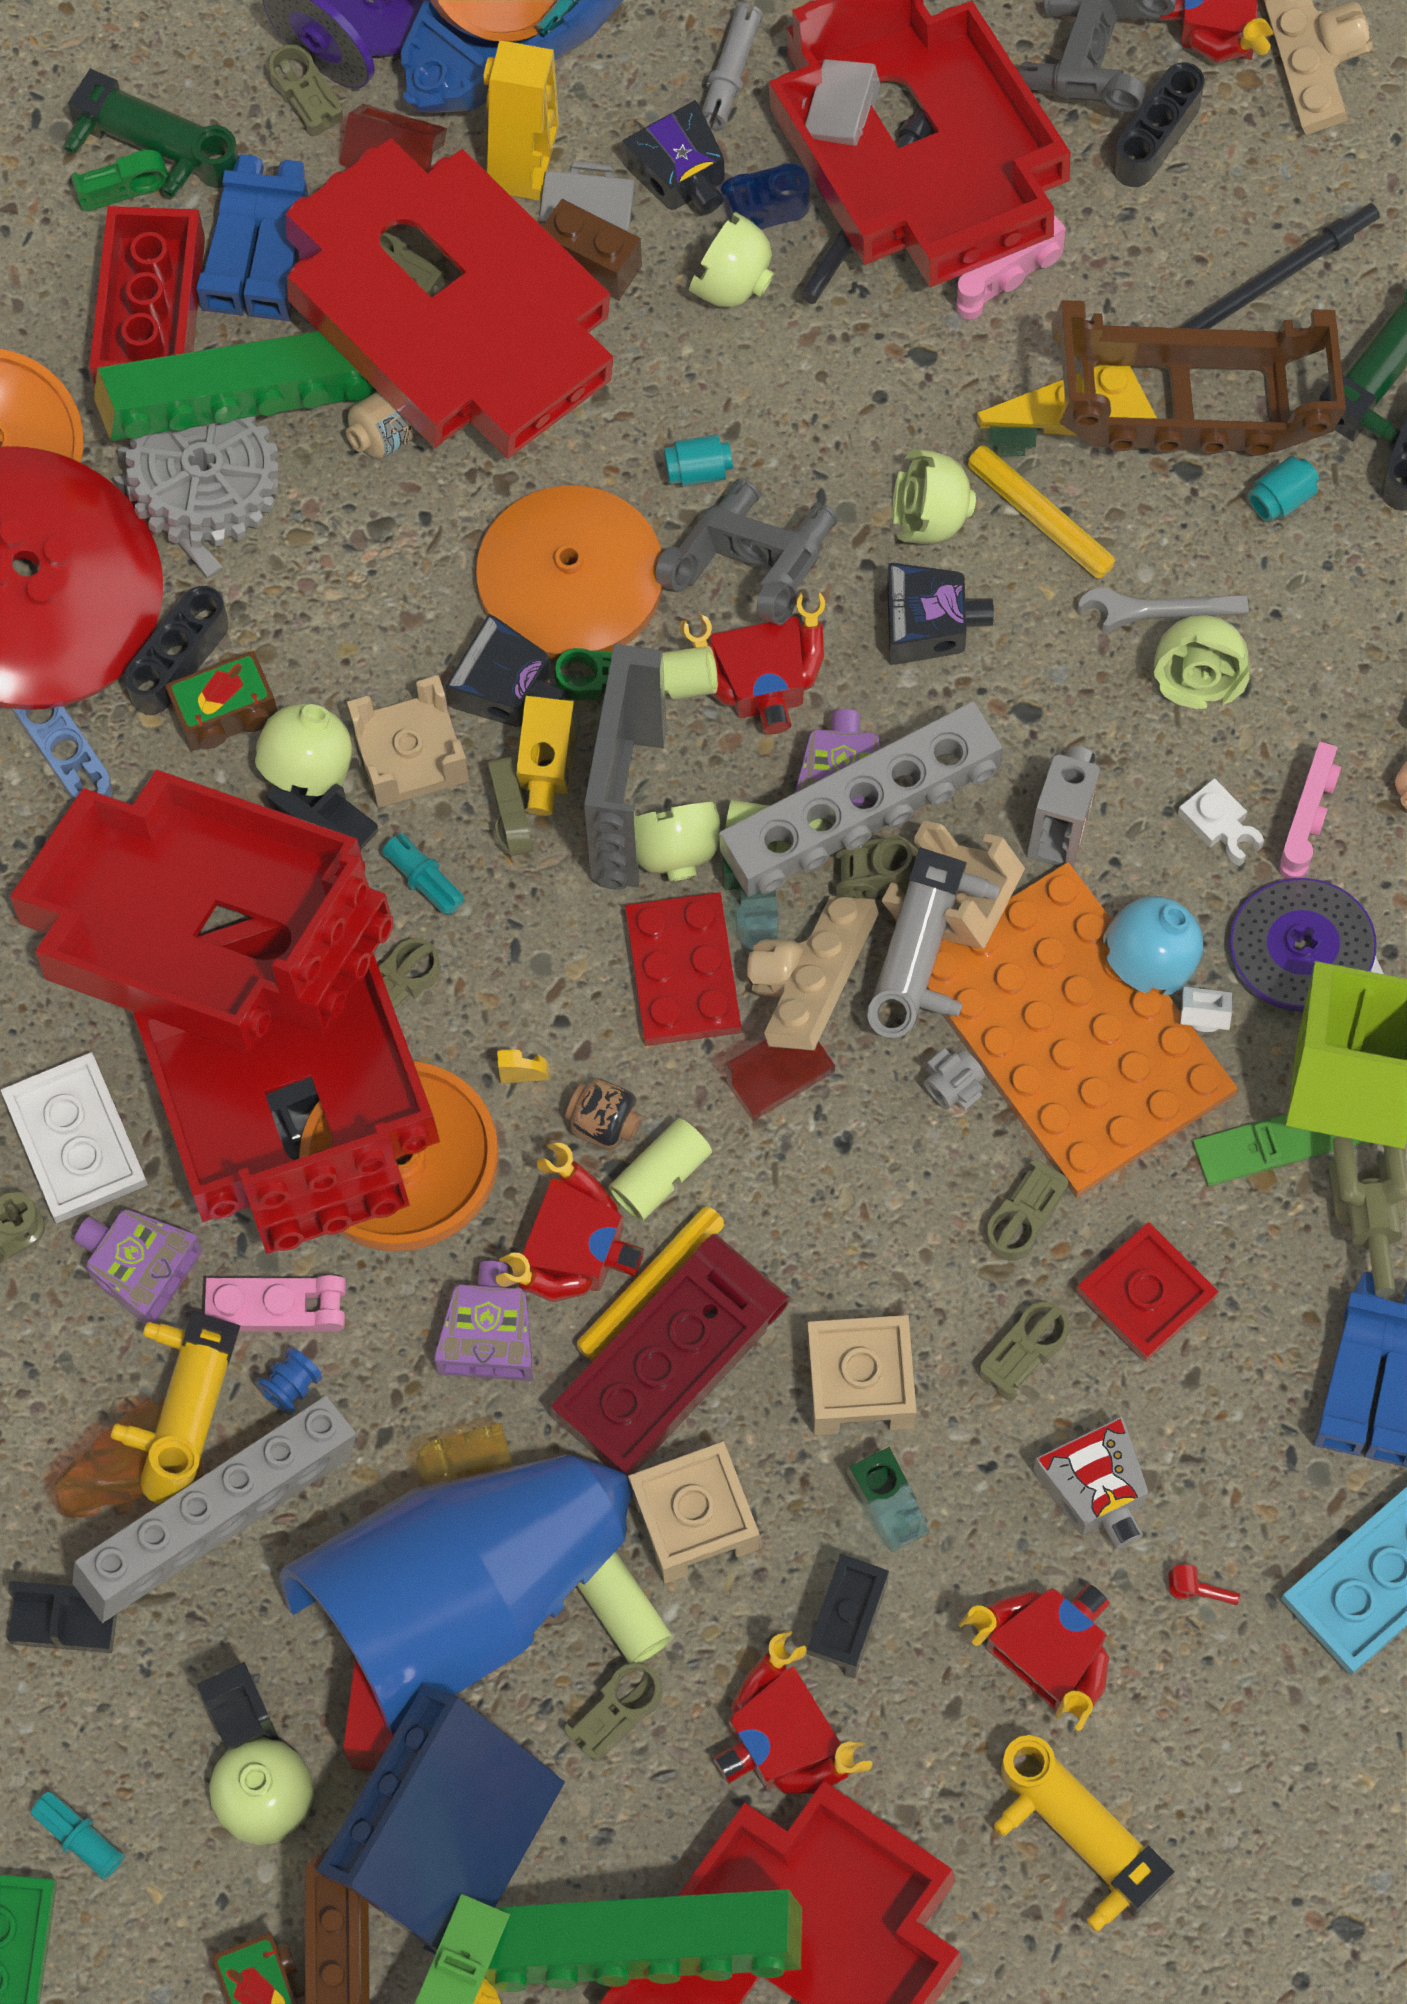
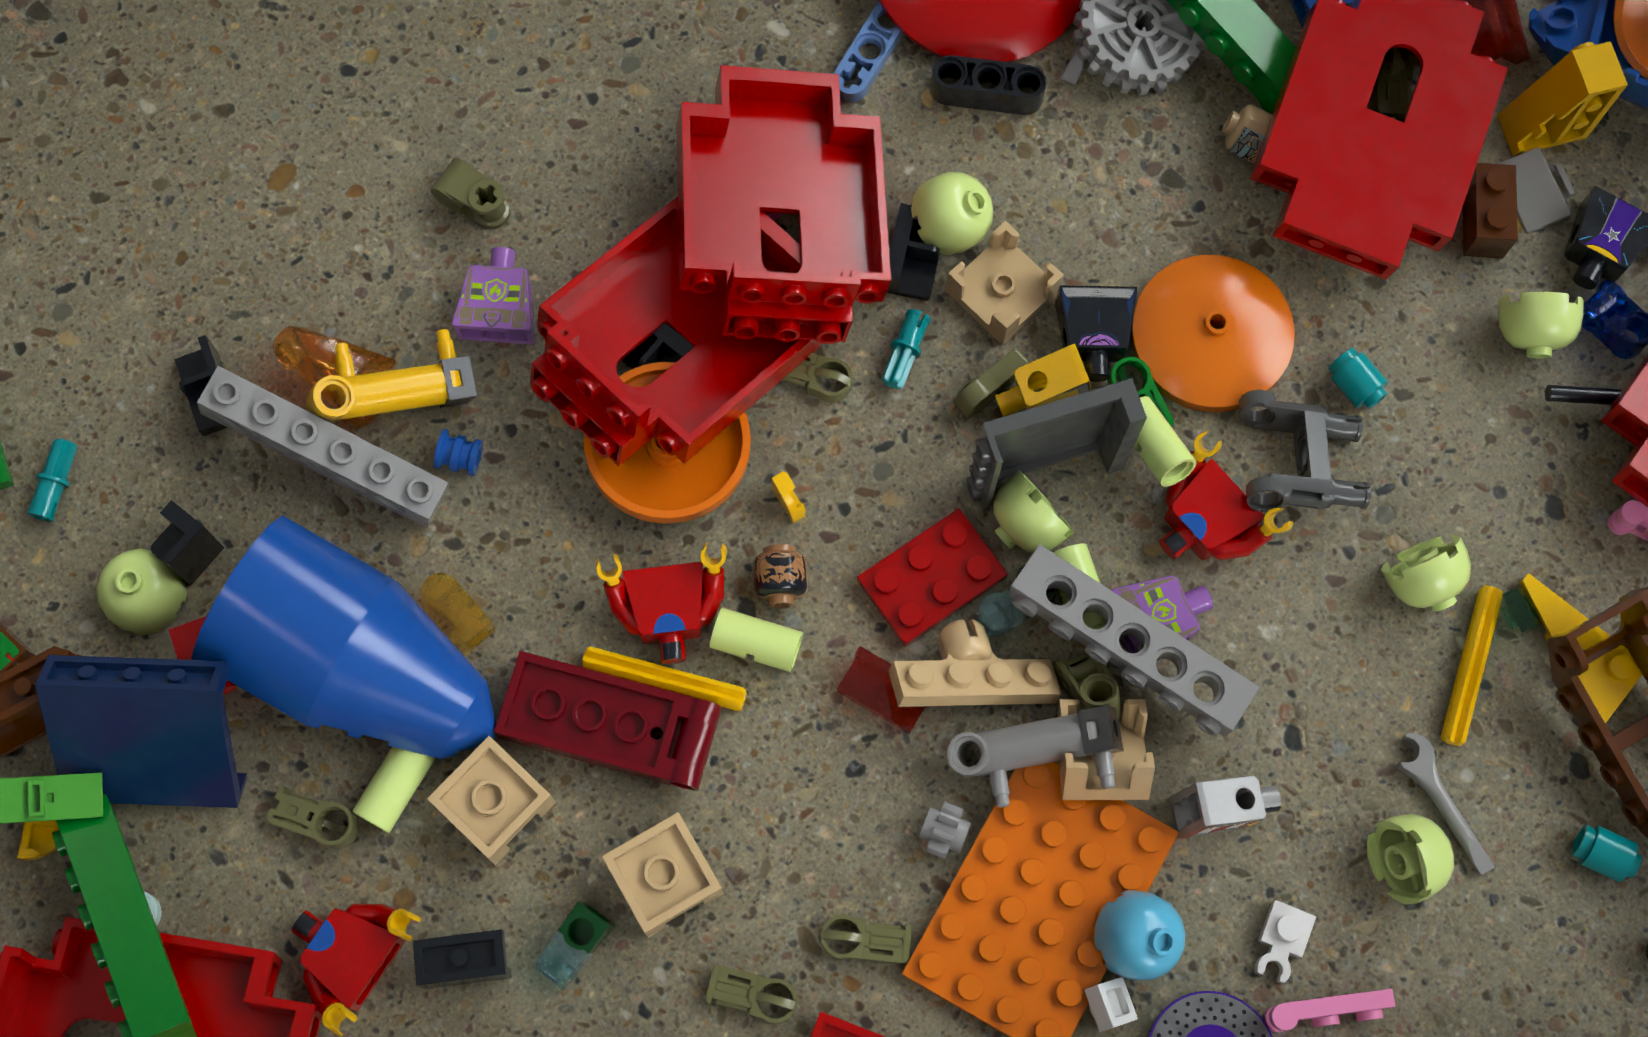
camera: 60 degrees right, 5 degrees up
white plate [1,1052,148,1224] -> none
brick [165,650,278,752] -> none
bright pink plate [205,1275,346,1332] -> none
medium lavender torso [435,1261,533,1381] -> none
torso [887,563,994,665] -> none

